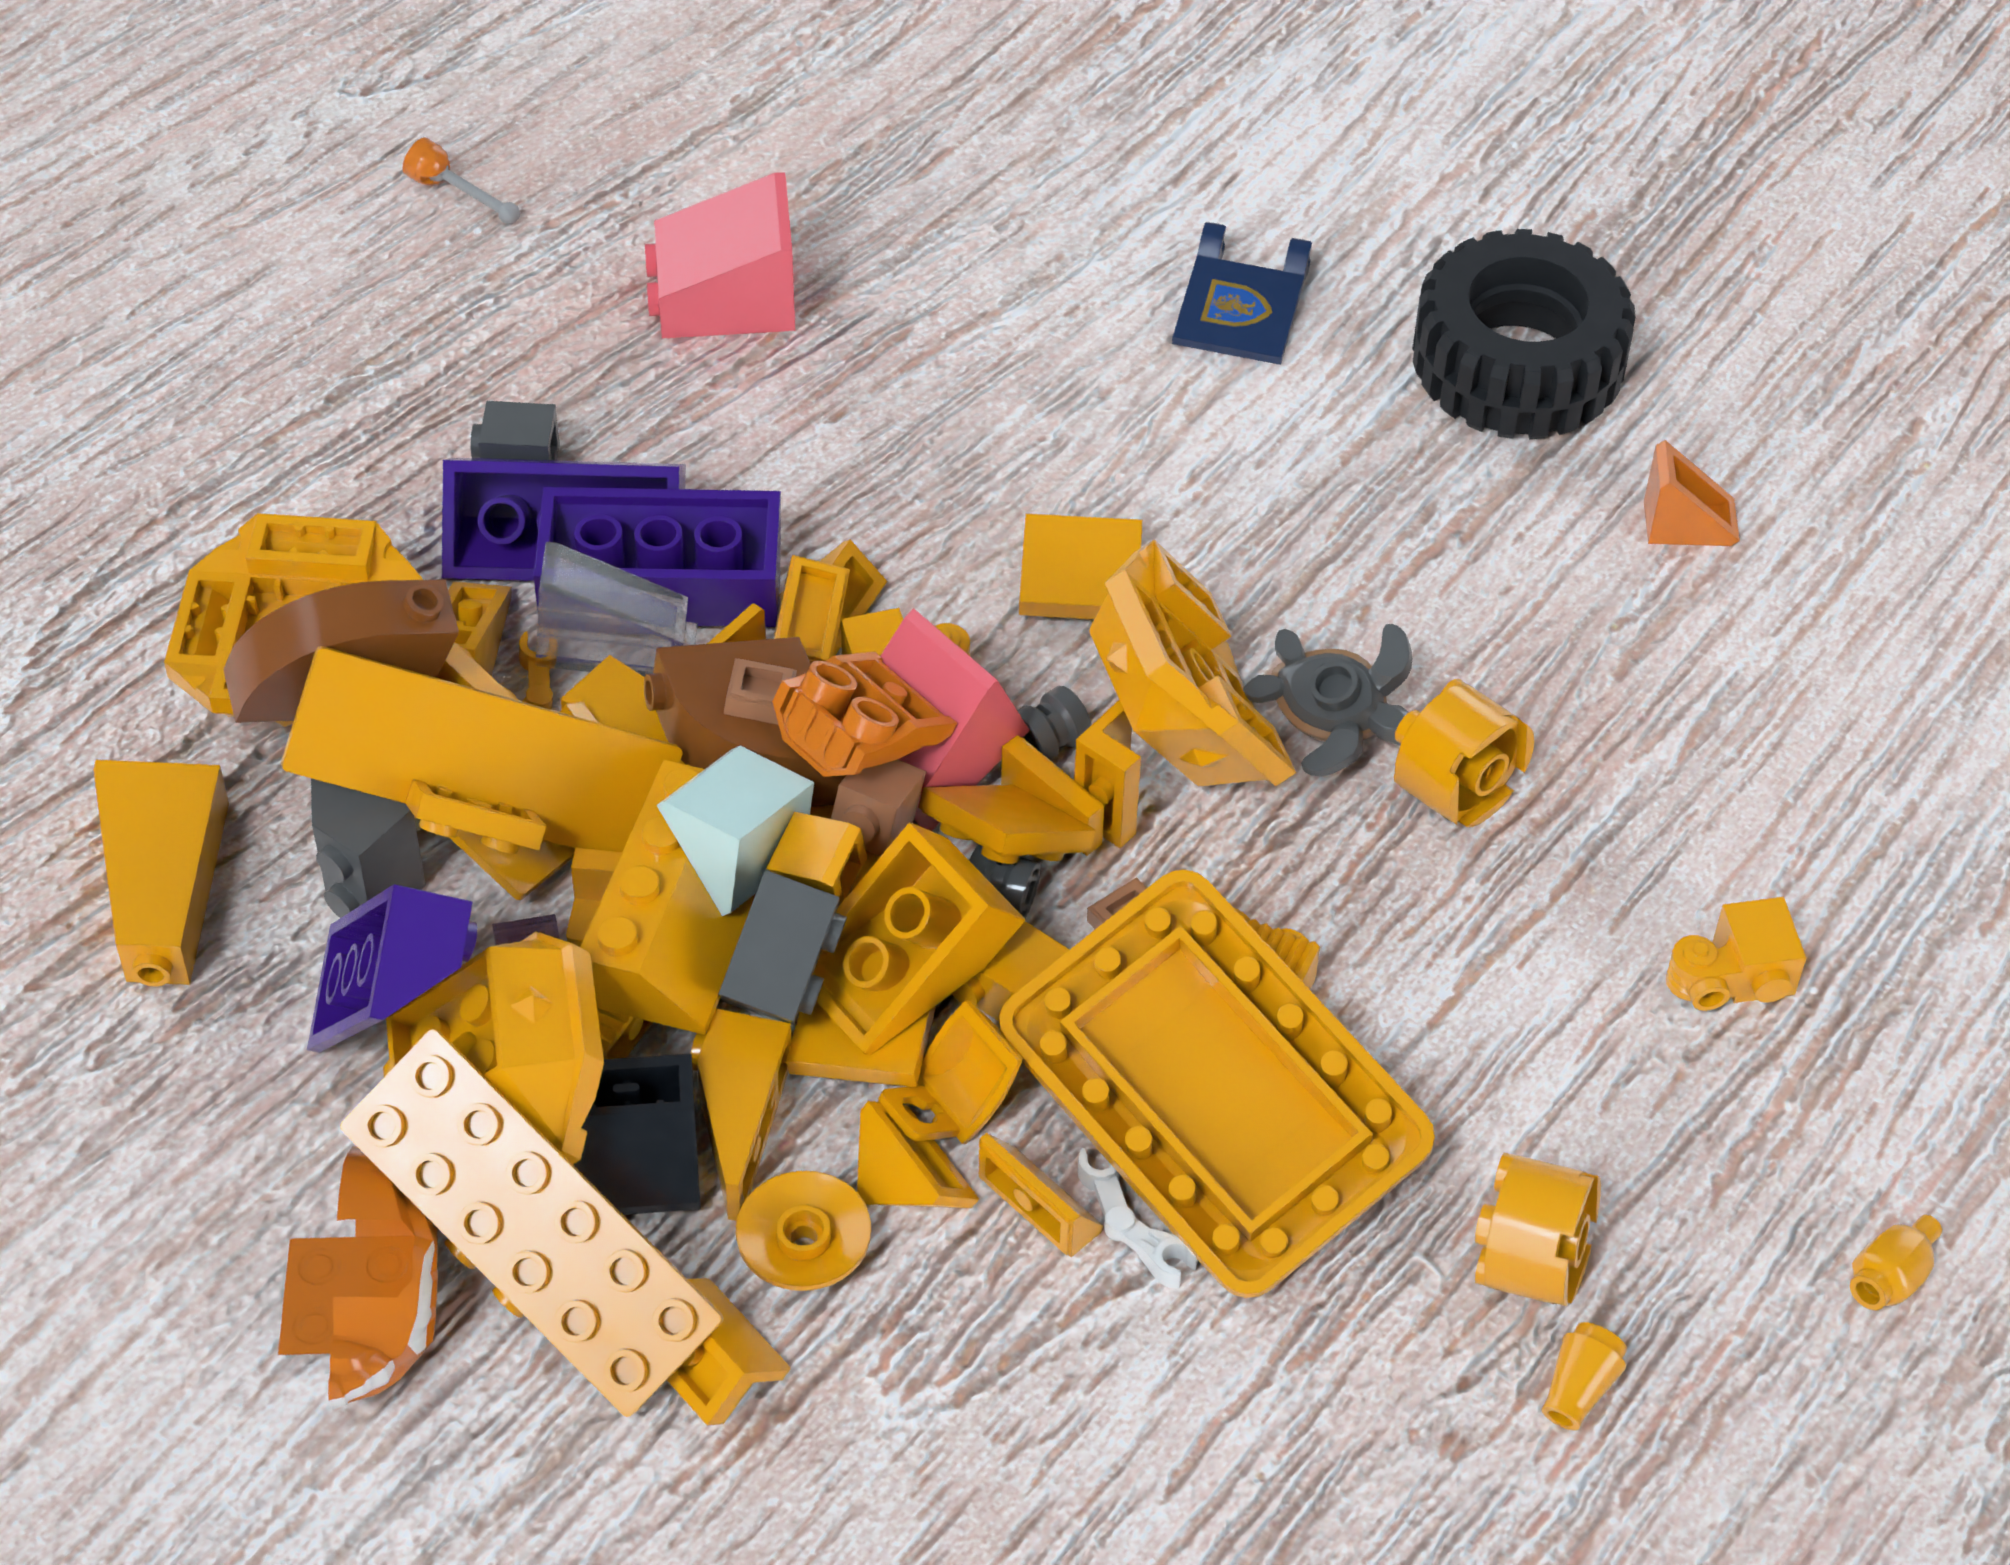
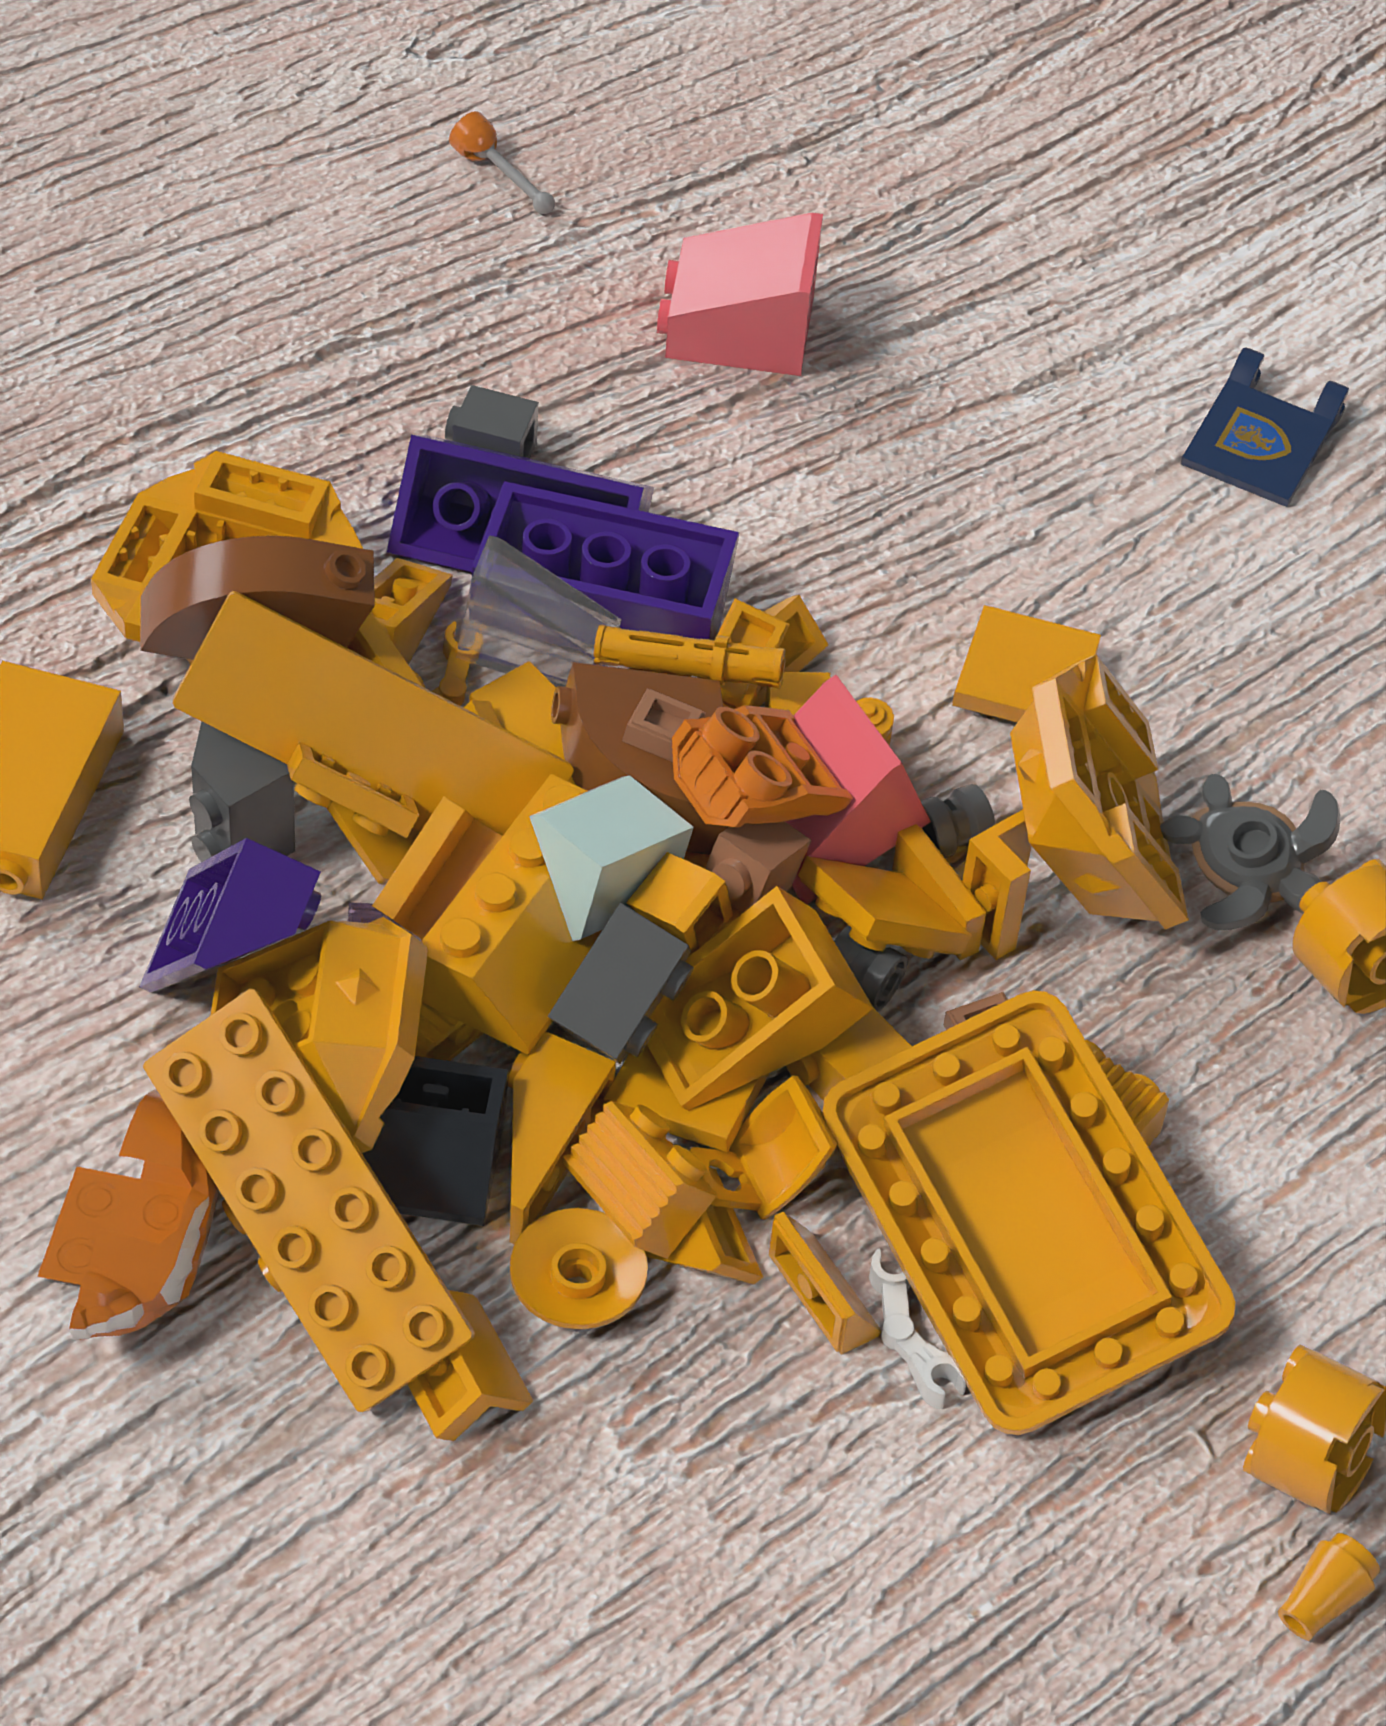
camera: 10 degrees right, 0 degrees up
none -> light orange panel [372,796,502,940]
none -> light orange brick [563,1101,717,1259]
none -> light orange pin [594,624,786,689]

